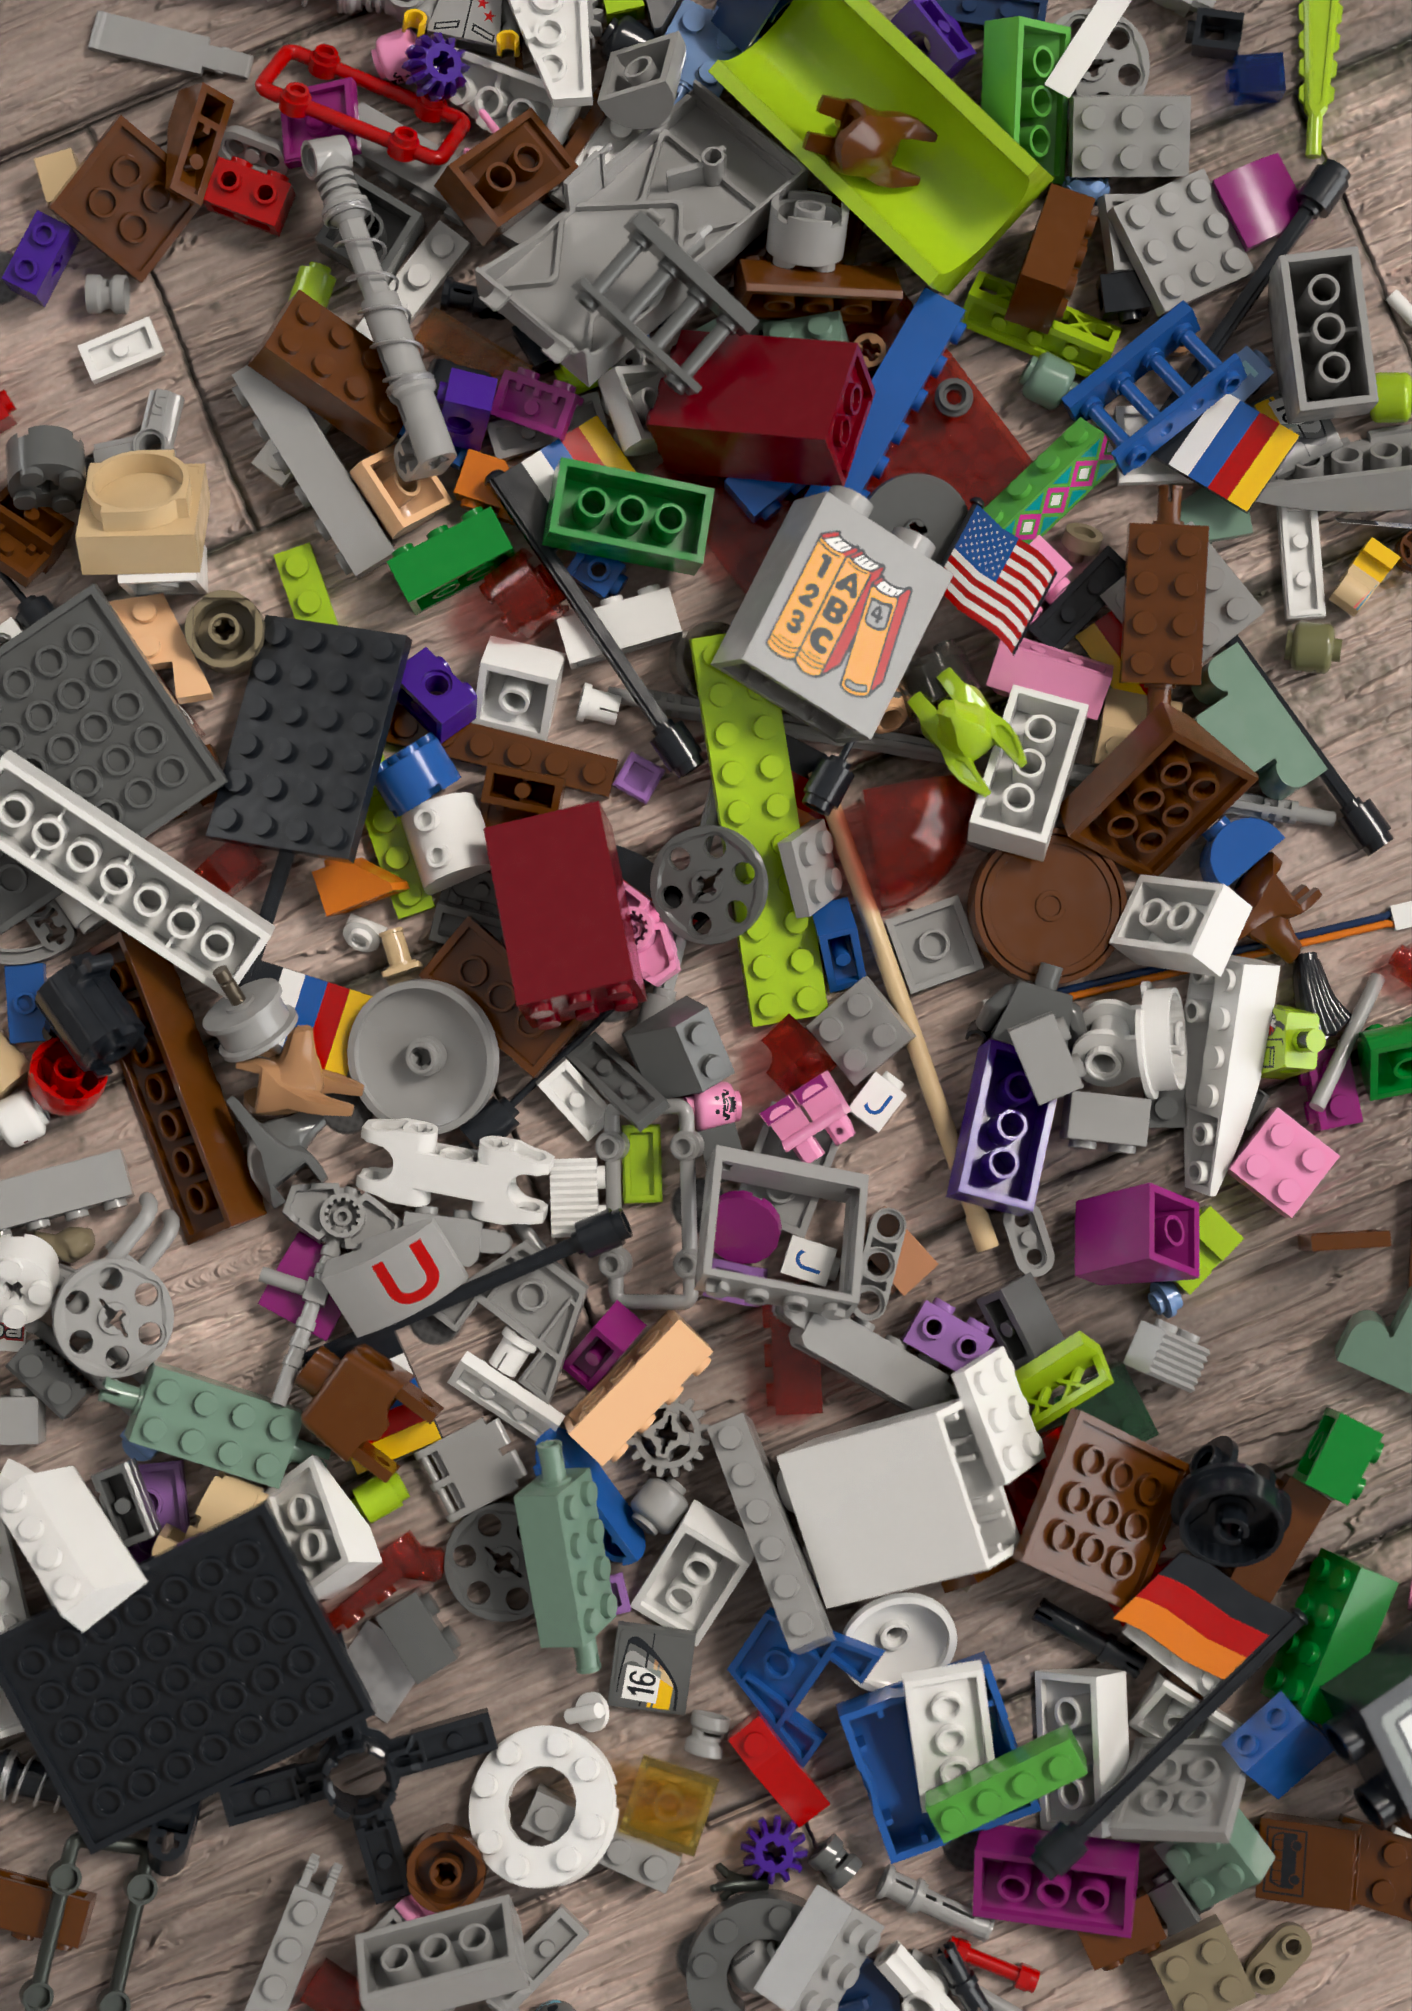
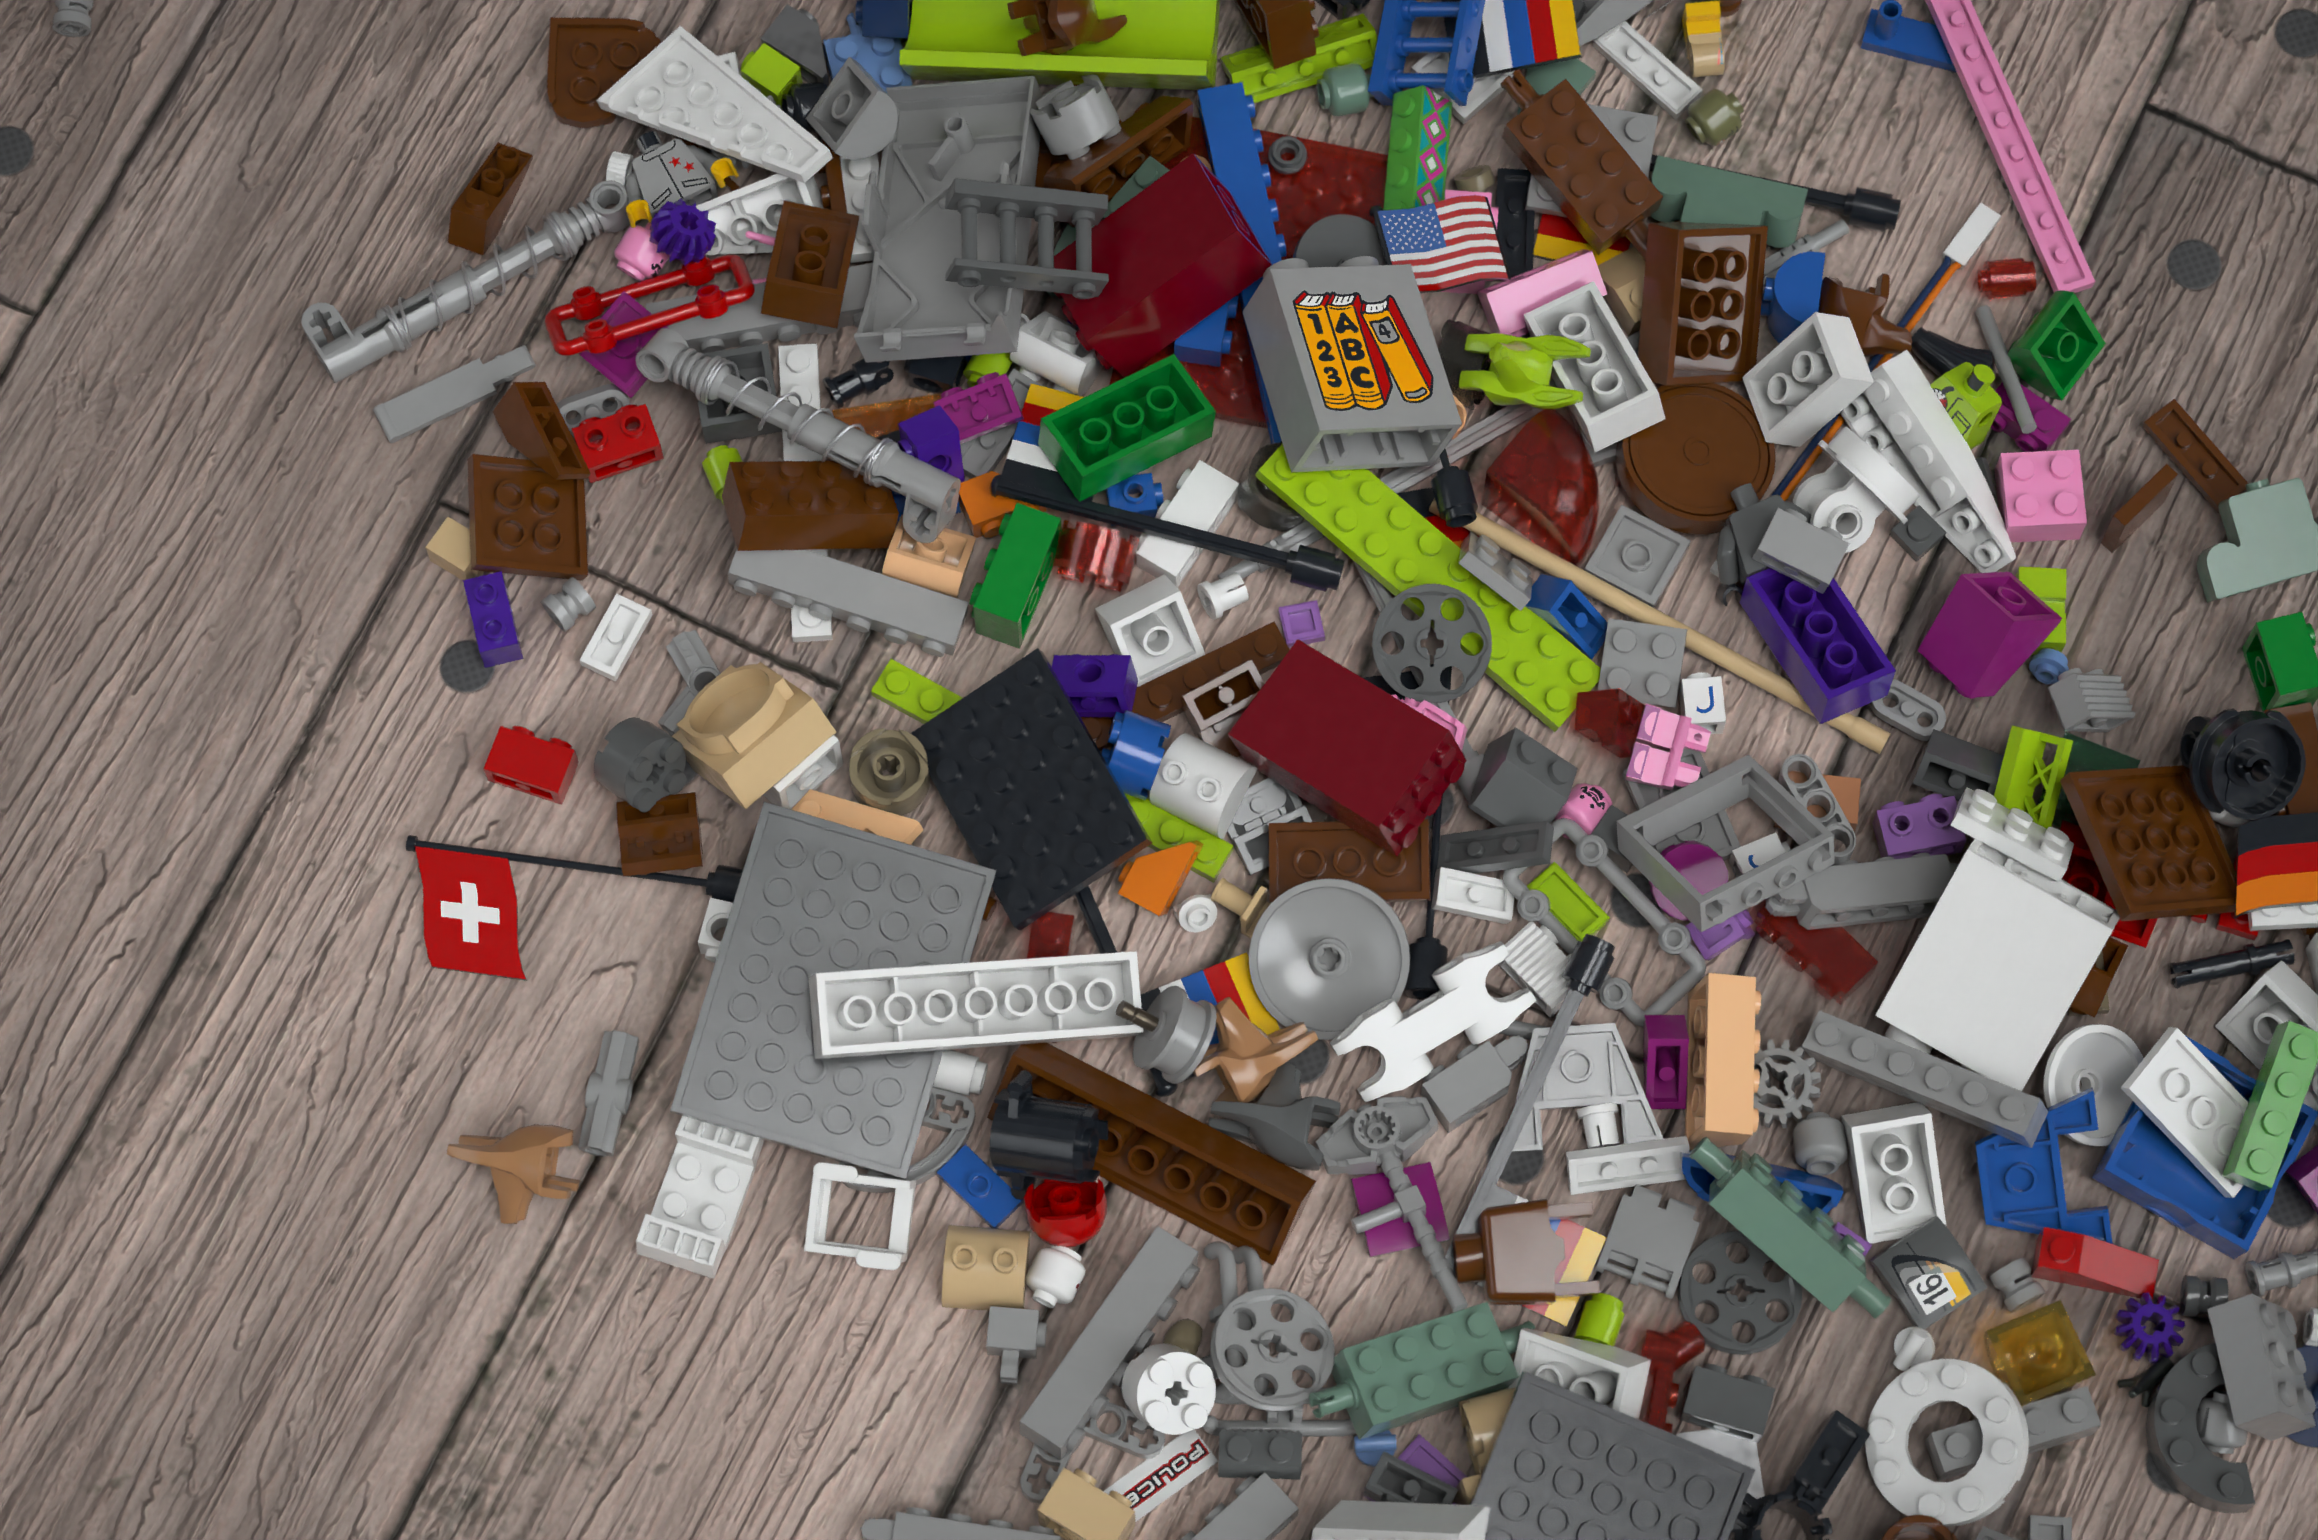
camera: 45 degrees left, 15 degrees down
light grey slope [321,1217,469,1338] -> none
light grey brick [1060,1091,1152,1154] -> none

